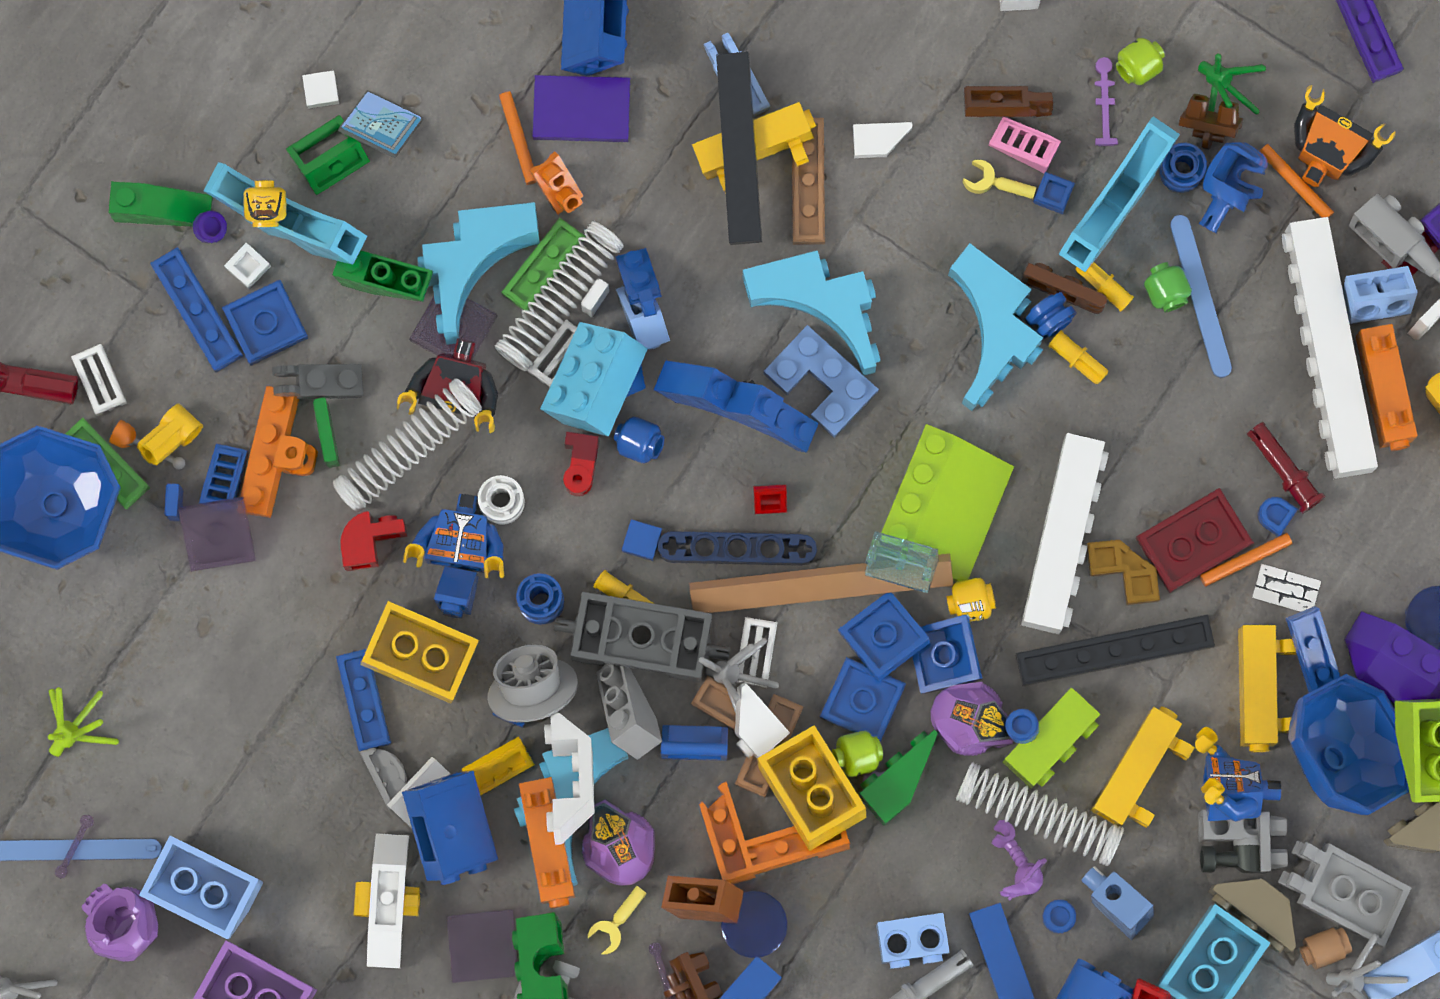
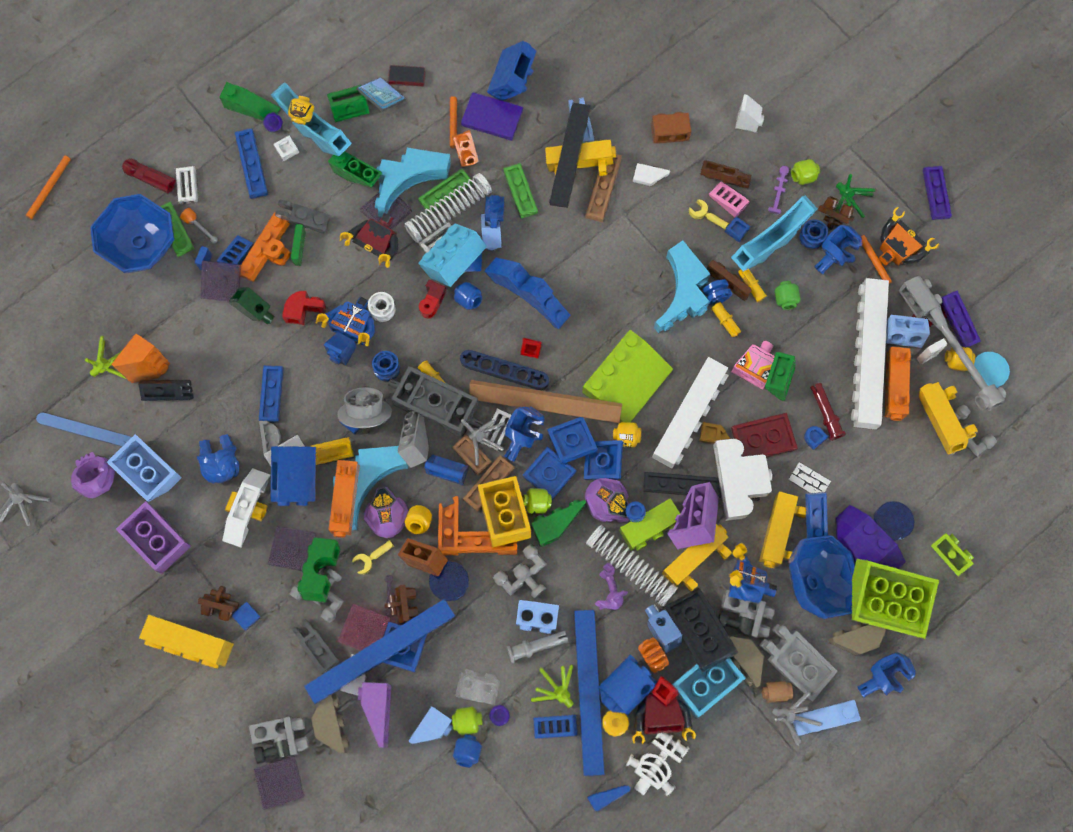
camera: 15 degrees right, 5 degrees down
clear purple hinge [55,815,94,879] -> none
yellow piece [137,403,203,466] -> none
blue tile [222,280,308,366] -> none
white tile [302,70,339,109] -> none
white piece [333,378,482,512] -> none
yellow brick [360,601,479,704] -> none
white slope [544,712,595,845] -> none
white tile [581,278,609,318] -> none
blue tile [622,520,662,561] -> none
white slope [735,683,790,758] -> none
medium azure arch [742,251,880,376] -> none
medium blue plate [763,325,879,438] -> none
clear light blue hinge [865,531,939,593] -> none
blue tile [1042,900,1076,934] -> none
medium blue piece [1170,215,1232,378] -> none
orange bar [1200,533,1293,587] -> none
none -> orange slope [111,334,170,383]
none -> black hinge [138,380,194,401]
none -> blue hair [197,434,240,484]
none -> dark green torso [228,287,274,325]
none -> black tile [388,65,426,86]
none -> yellow head [405,505,432,534]
none -> light grey piece [493,544,547,599]
none -> bright green tile [503,163,538,219]
none -> blue piece [504,407,545,462]
none -> orange gear [638,637,669,673]
none -> dark orange brick [651,112,691,144]
none -> black plate [664,588,738,672]
none -> medium lavender wedge [668,482,719,549]
none -> white brick [713,439,772,521]
none -> bright pink torso [731,341,775,390]
none -> green tile [765,352,796,401]

